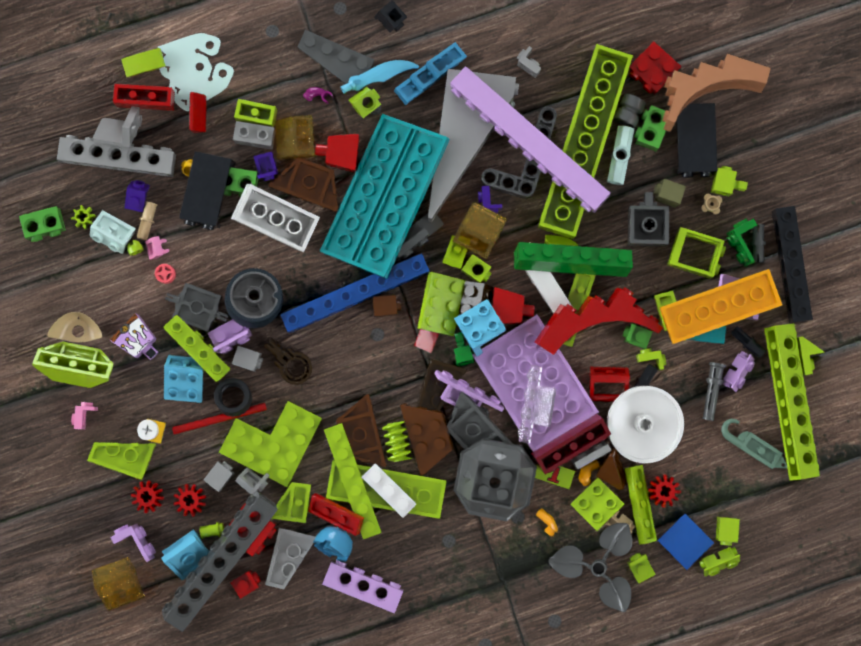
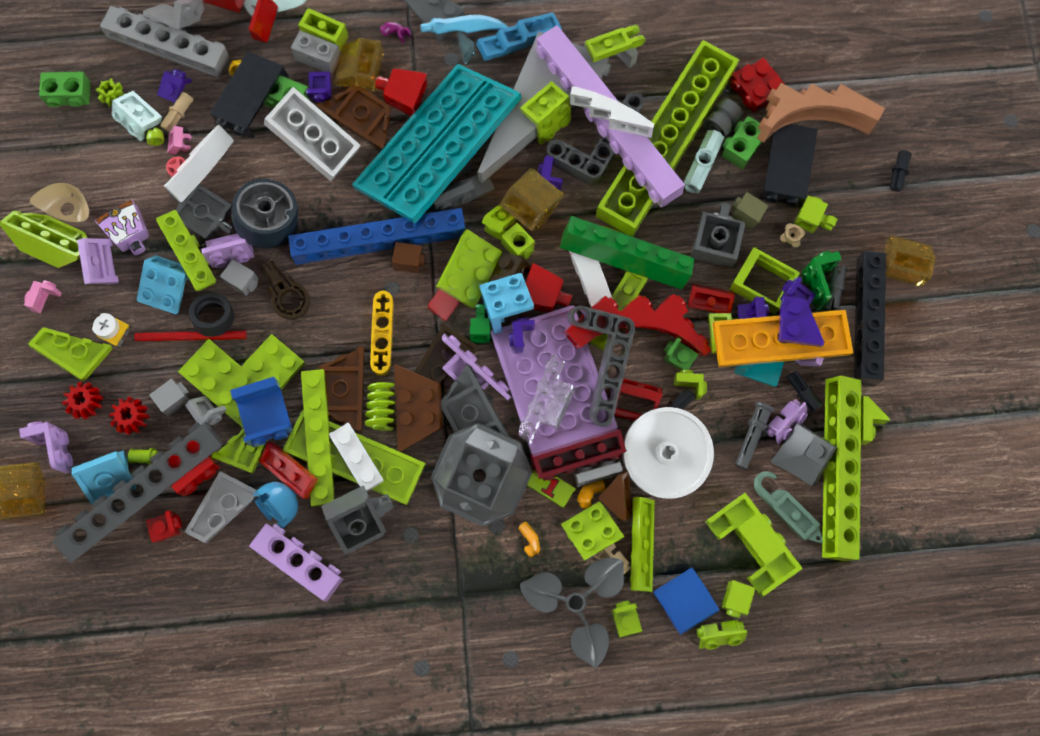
camera: 10 degrees right, 10 degrees down
lime brick [349,86,381,118] -> none
red gear [647,475,681,508] -> none
none -> lavender plate [77,238,119,285]
none -> white slope [164,125,234,202]
none -> blue panel [230,376,293,447]
none -> dark grey hinge [322,485,394,555]
none -> yellow beam [370,291,394,376]
none -> clear light blue slope [457,32,475,64]
none -> dark purple bracket [509,318,535,353]
none -> lime bracket [520,81,571,145]
none -> dark grey beam [567,306,635,427]
none -> white slope [570,86,654,138]
none -> lime hinge [584,25,646,63]
none -> red slope [687,283,735,313]
none -> lime bracket [705,493,803,597]
none -> dark purple bracket [737,297,769,319]
none -> dark grey plate [771,424,837,486]
none -> dark purple wing [778,296,824,347]
none -> dark purple bracket [780,277,816,305]
none -> clear yellow slope [885,235,936,286]
none -> black axle [889,150,912,192]

